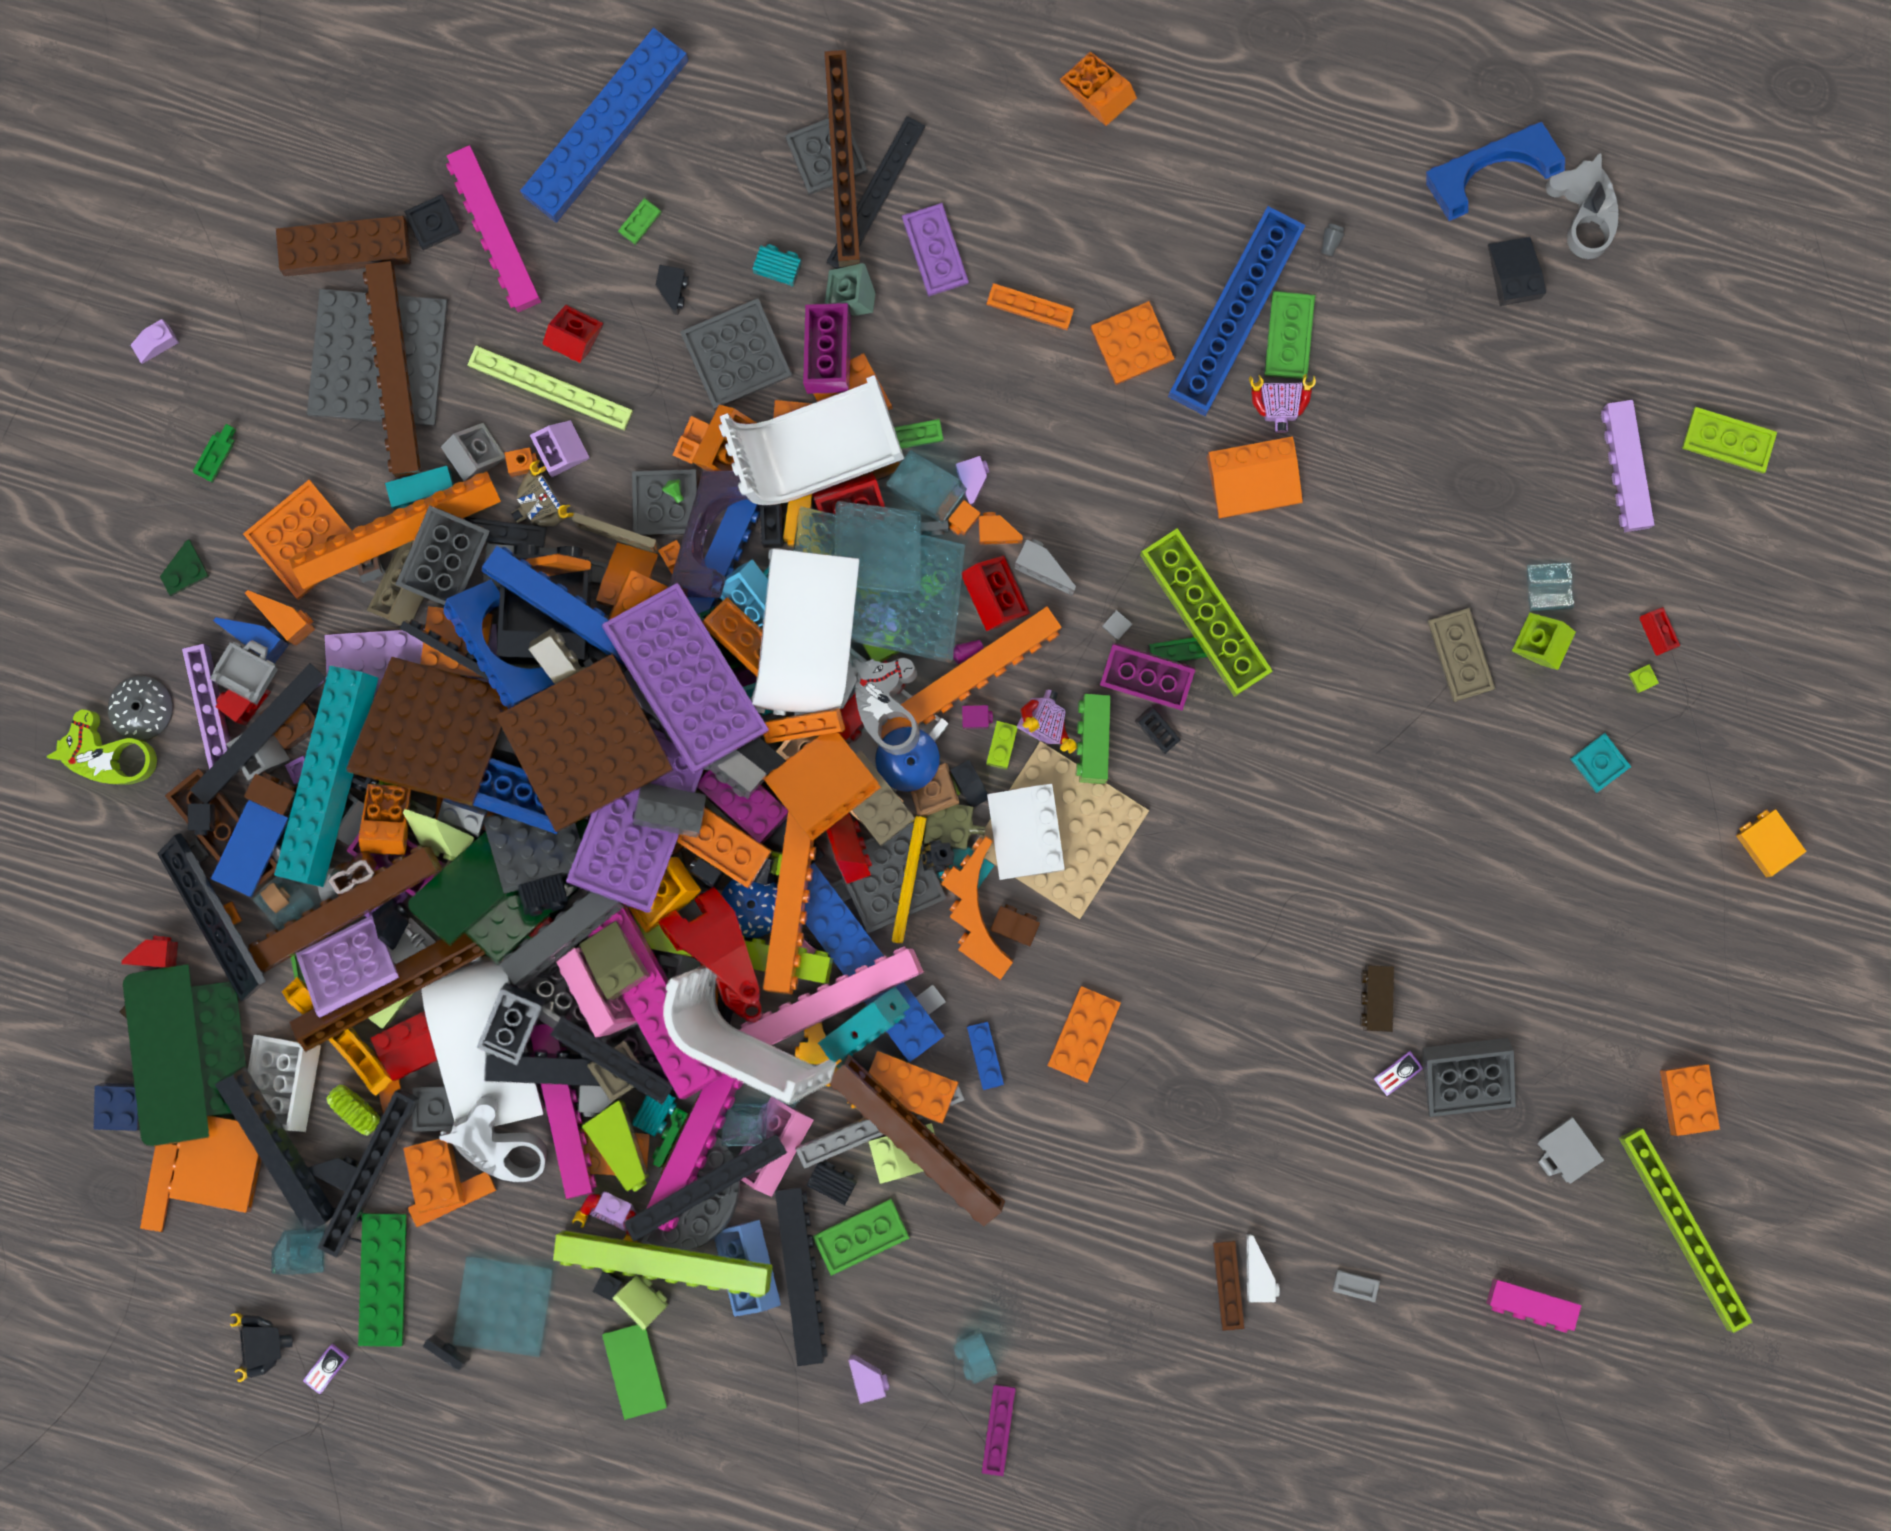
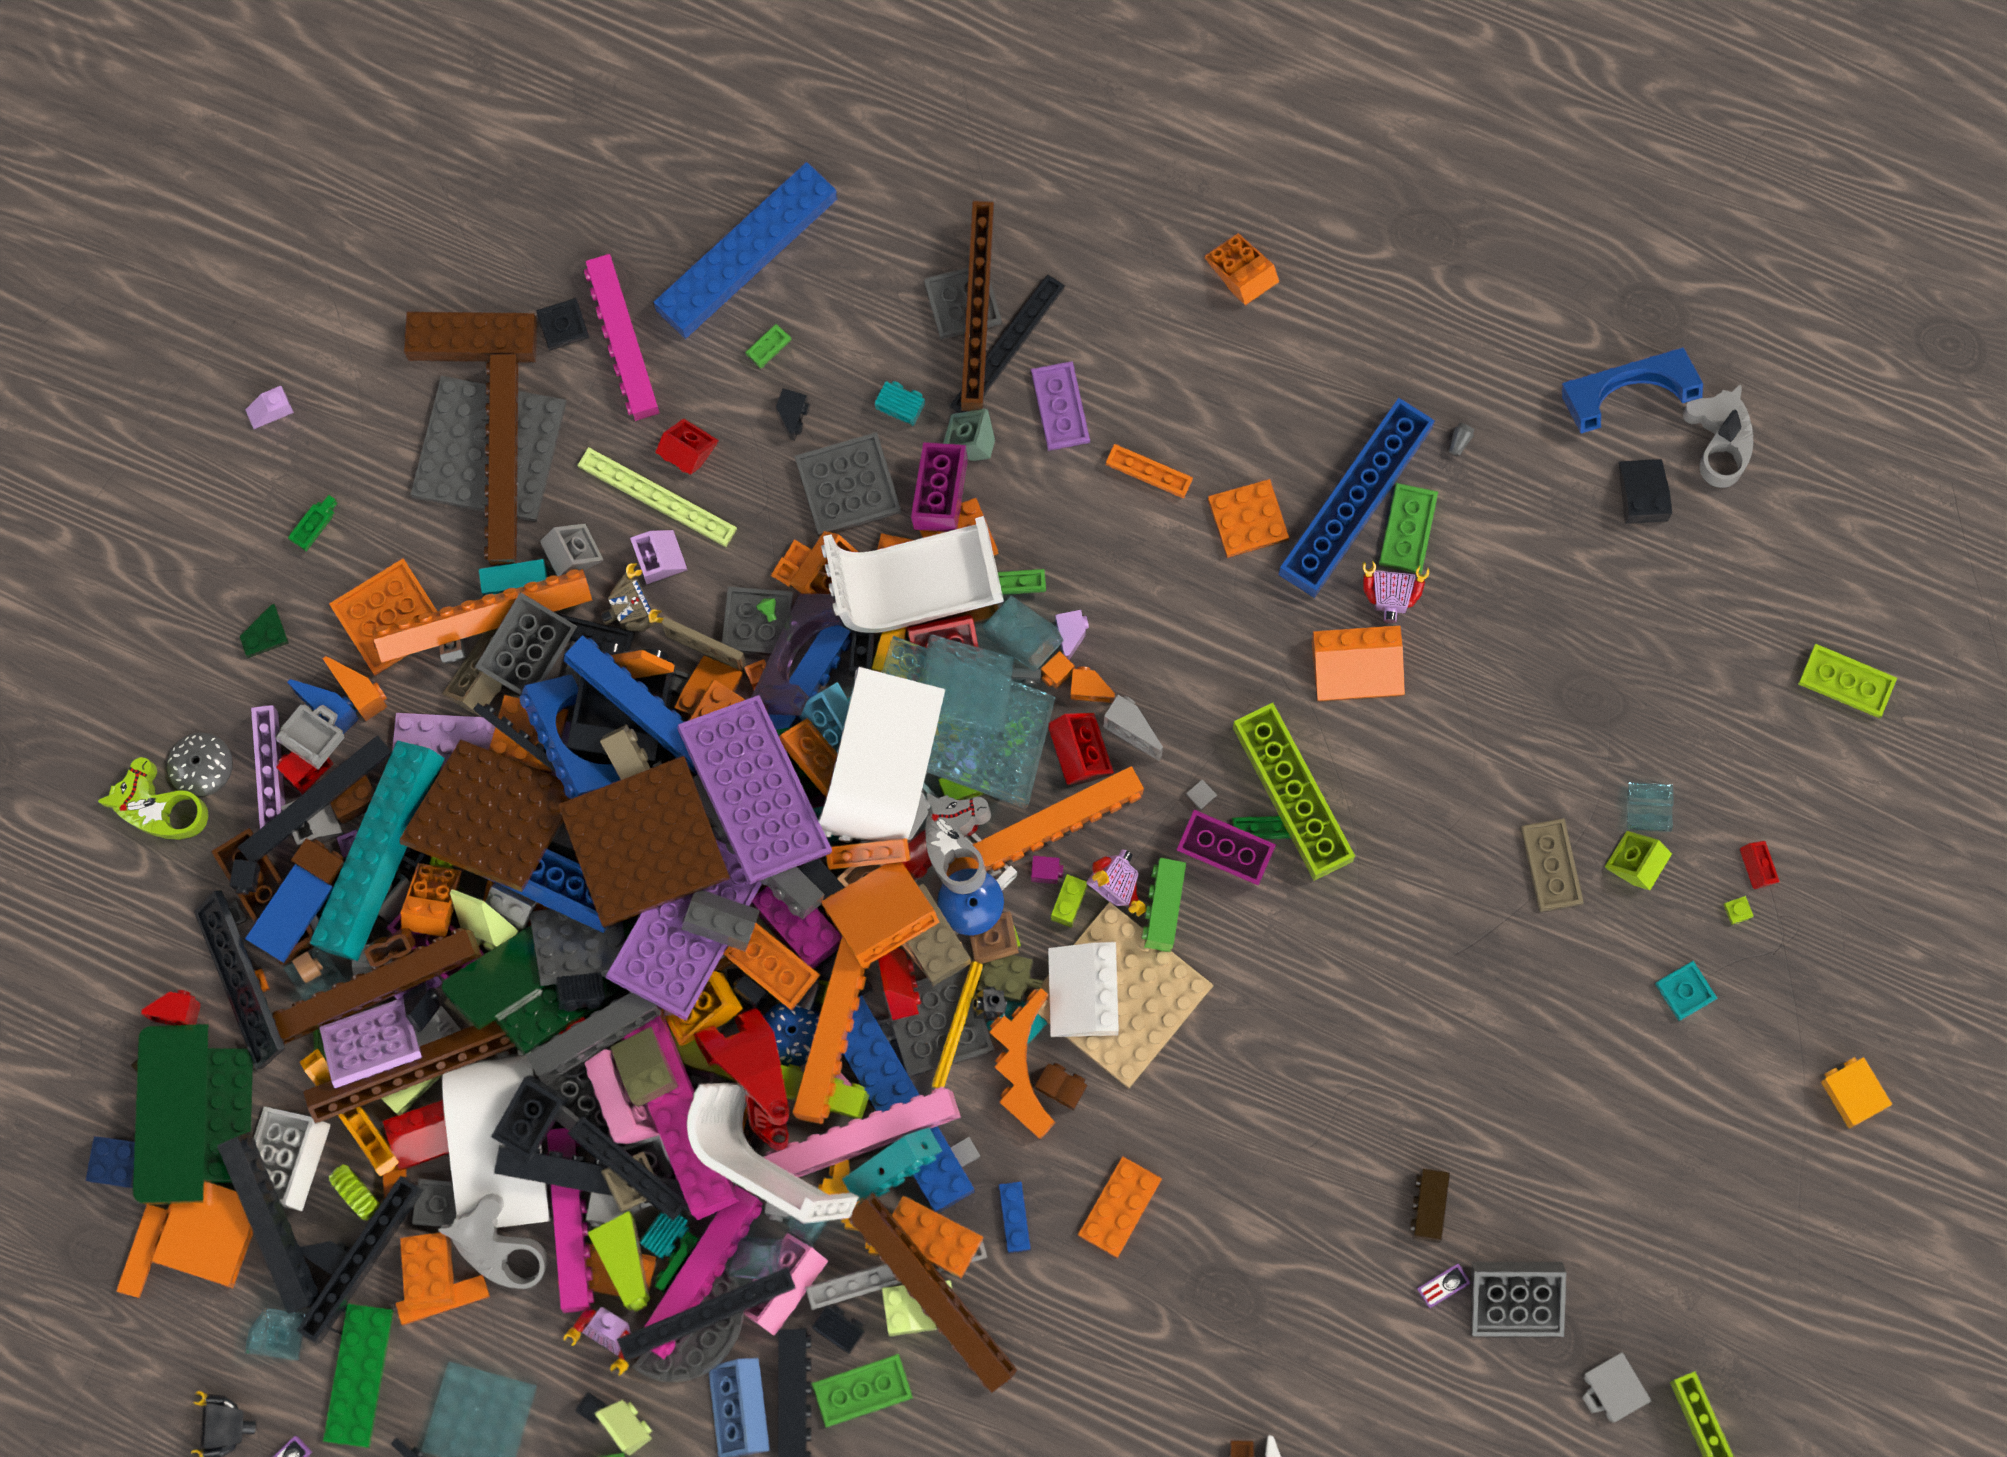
camera: 10 degrees right, 10 degrees down
orange brick [505,447,539,477] -> none
lime brick [553,1230,773,1297] -> none
black slope [950,760,988,808] -> none
magenta cone [951,639,984,665] -> none
black slope [1135,707,1181,754] -> none
lavender brick [1601,400,1654,532] -> none
orange brick [1660,1064,1720,1136] -> none

